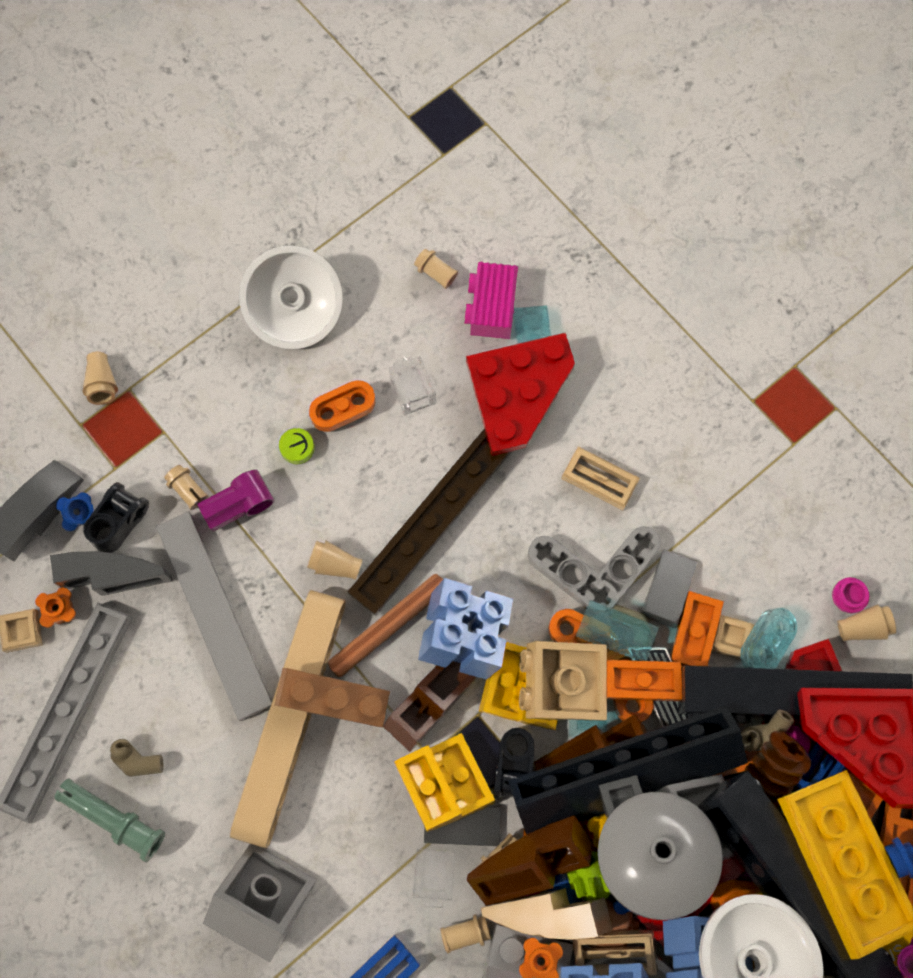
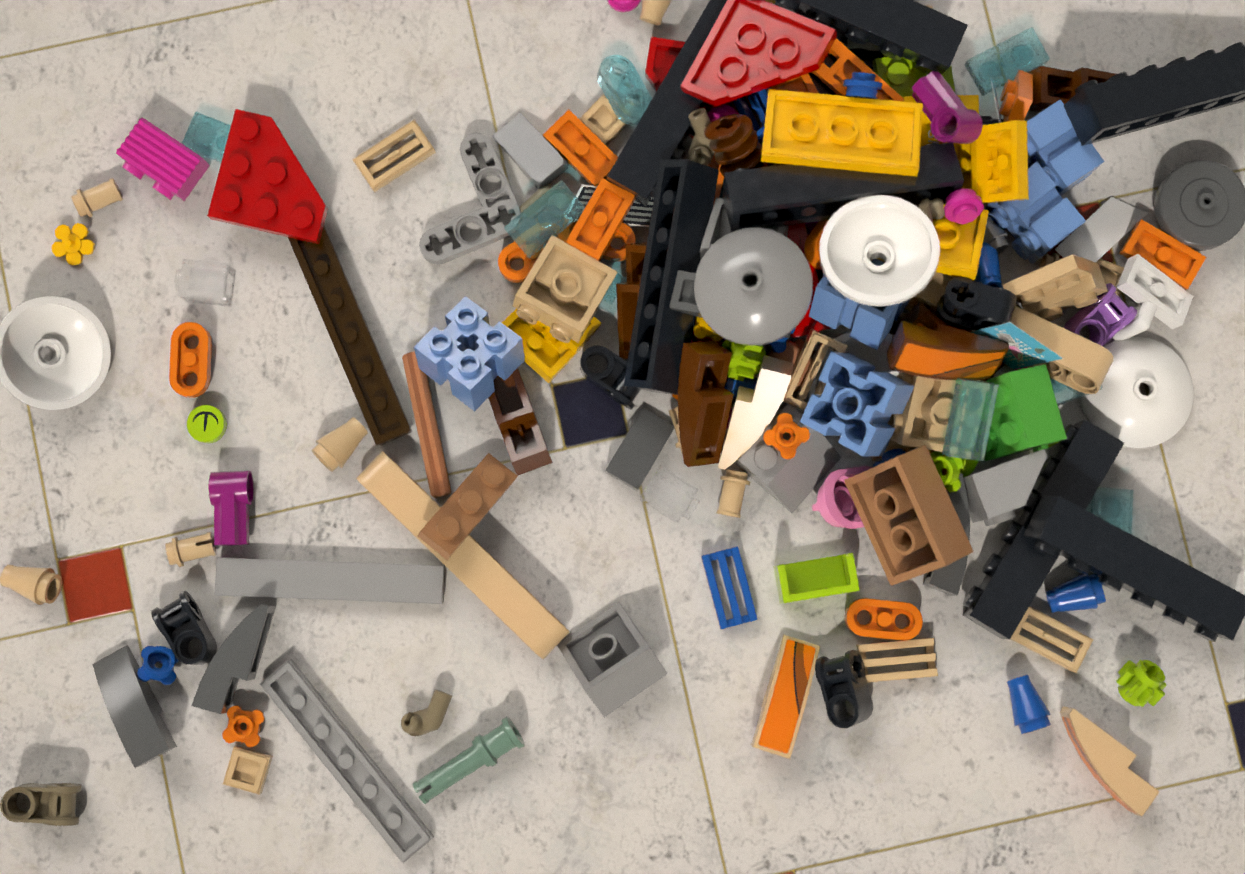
camera: 60 degrees left, 10 degrees up
yellow slope [394,733,495,832] -> none
none -> yellow plant [51,223,95,265]

